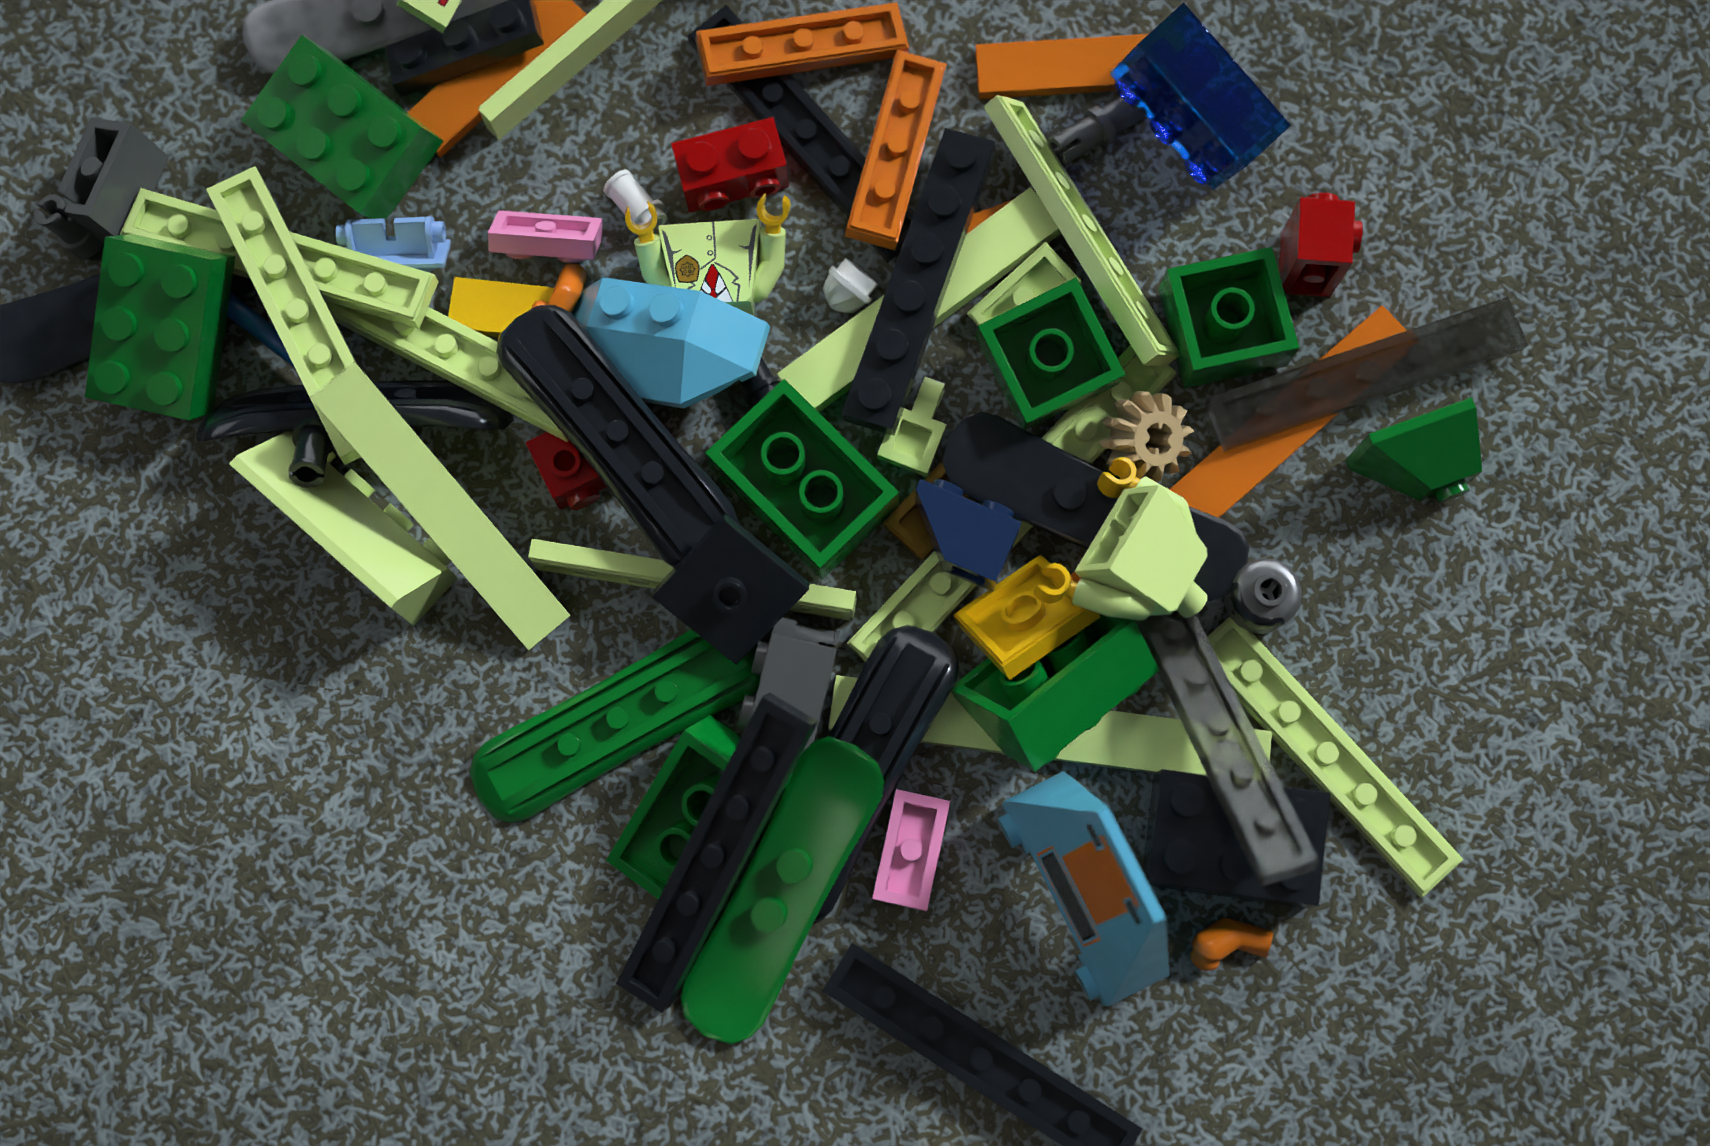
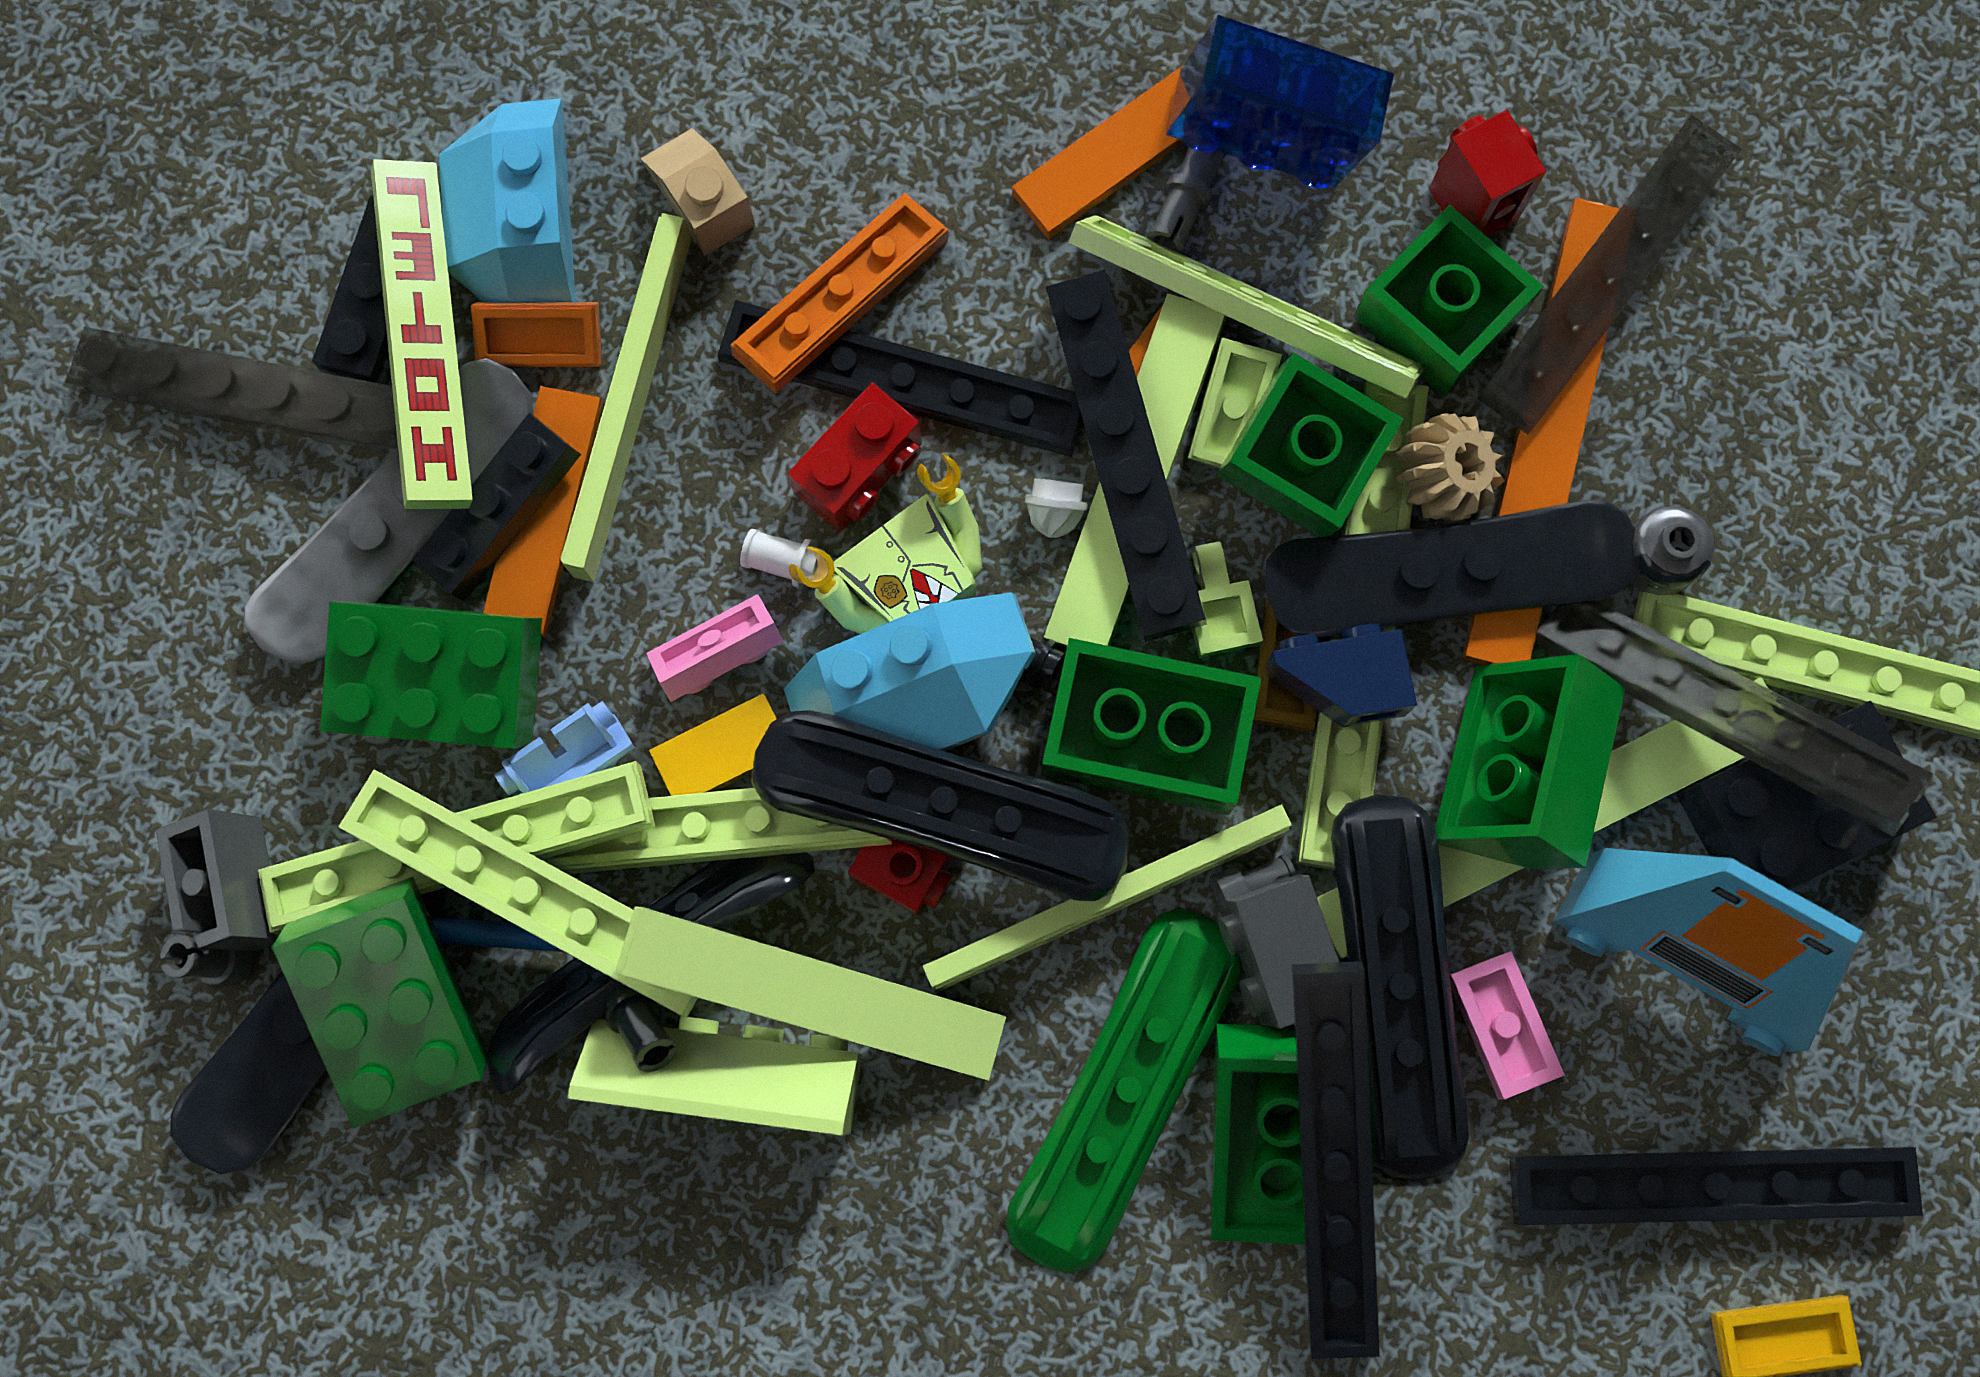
camera: 35 degrees left, 0 degrees up
orange arm [531,263,587,313] -> none
black plate [652,513,810,665] -> none
green piece [681,737,884,1044] -> none
orange tile [845,50,947,251] -> none
yellow plate [953,555,1100,680] -> none
yellowish green torso [1034,457,1207,621] -> none
orange arm [1190,918,1273,971] -> none
green slope [1345,397,1482,503] -> none

